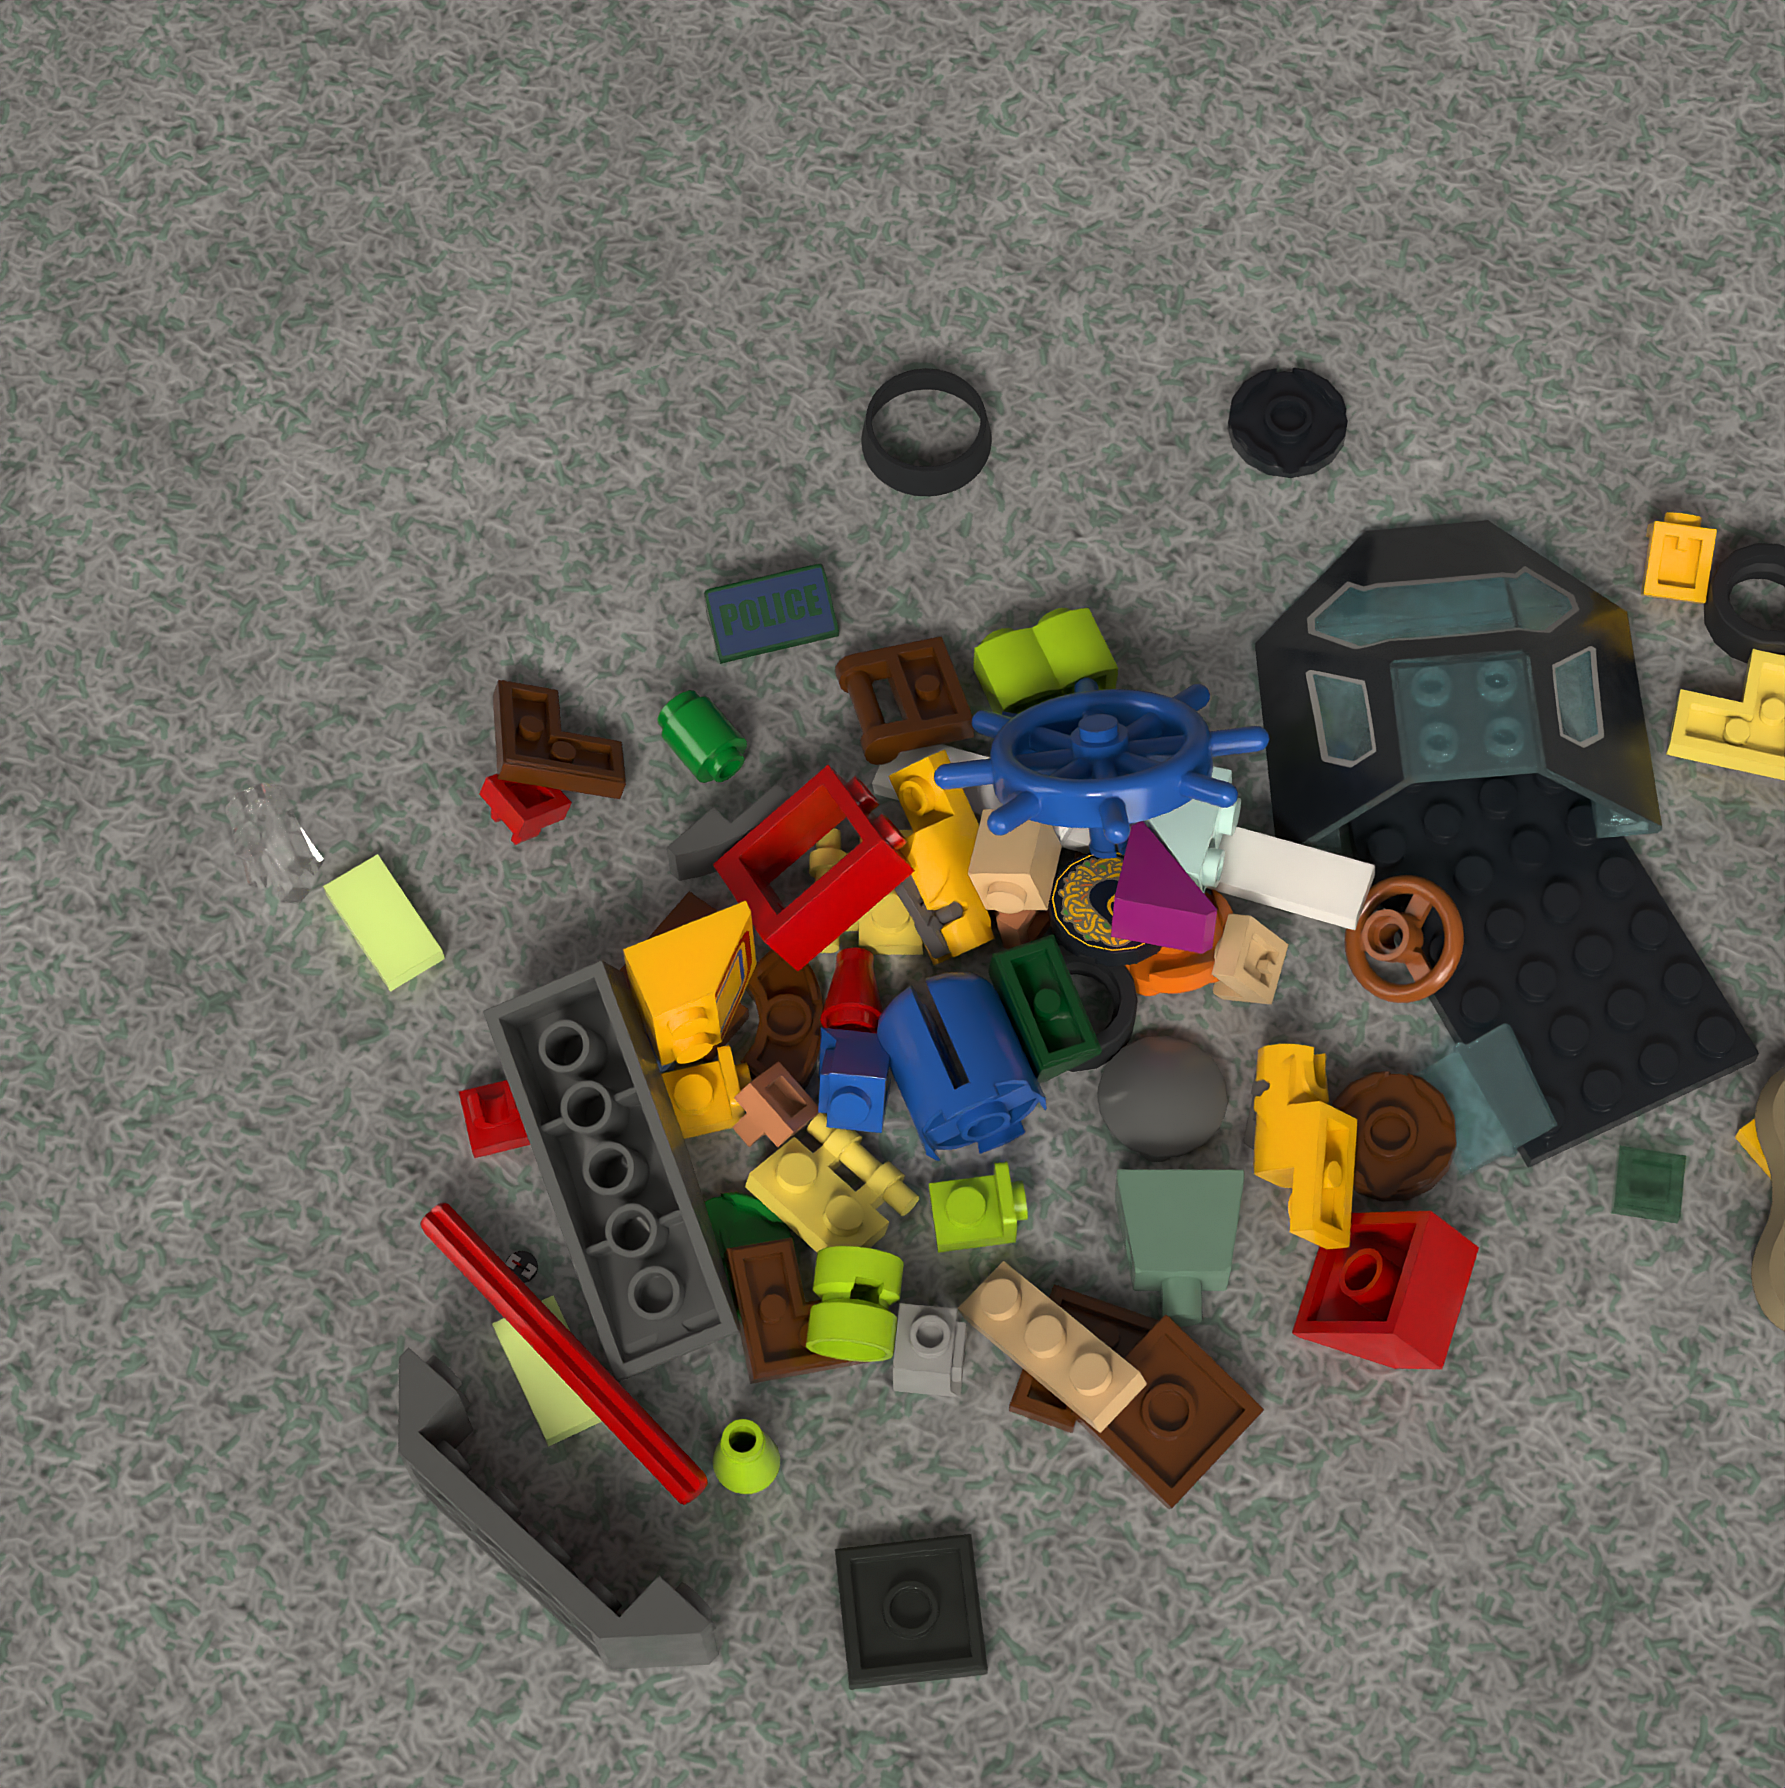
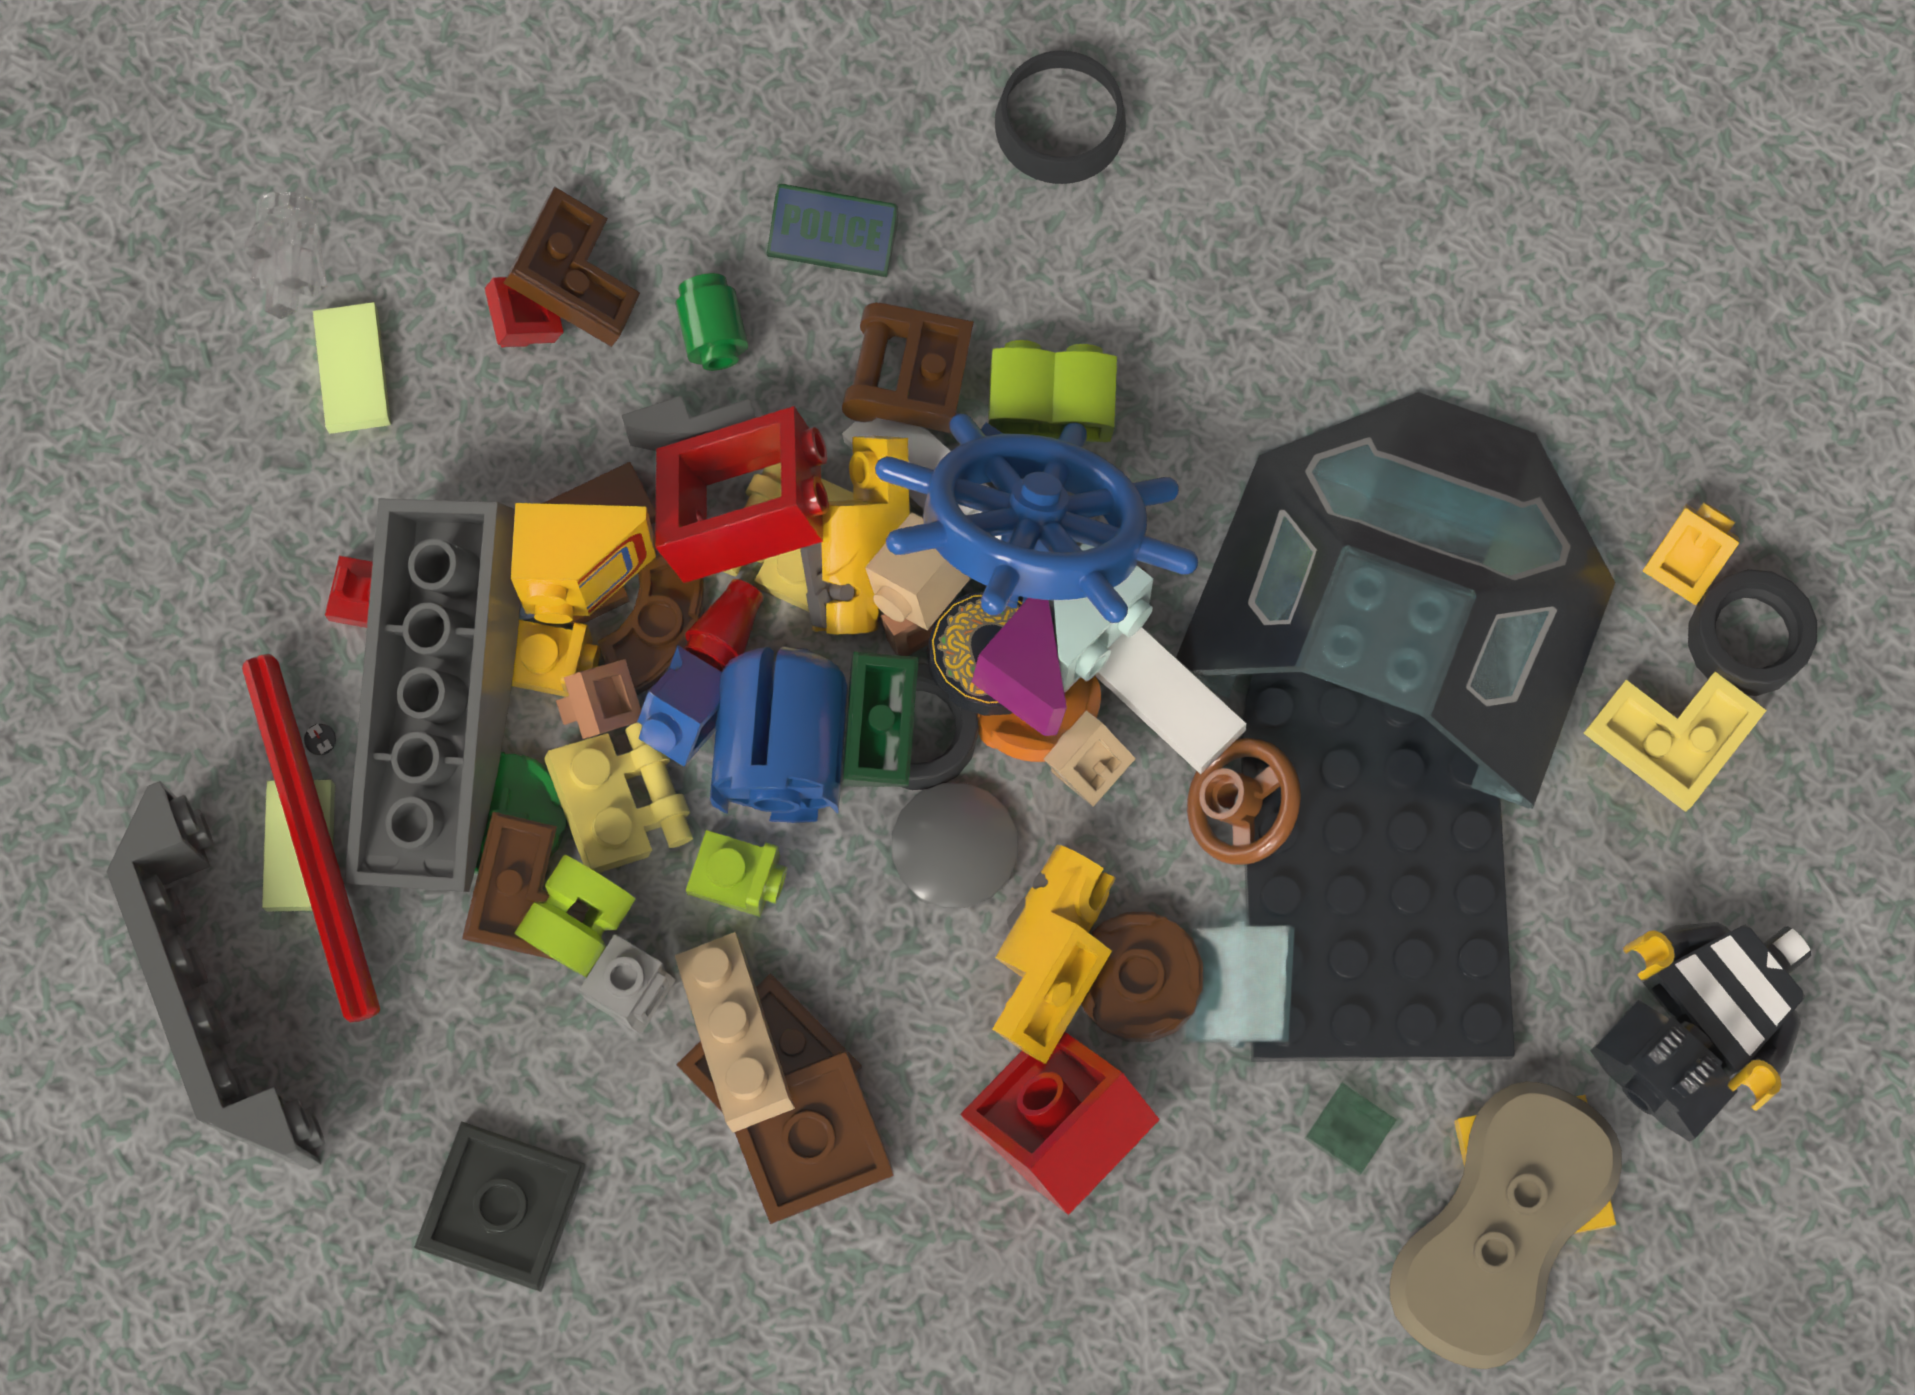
camera: 20 degrees right, 10 degrees up
lime cone [713,1419,780,1494] -> none
sand green torso [1115,1169,1244,1327] -> none
black tile [1227,368,1348,478] -> none

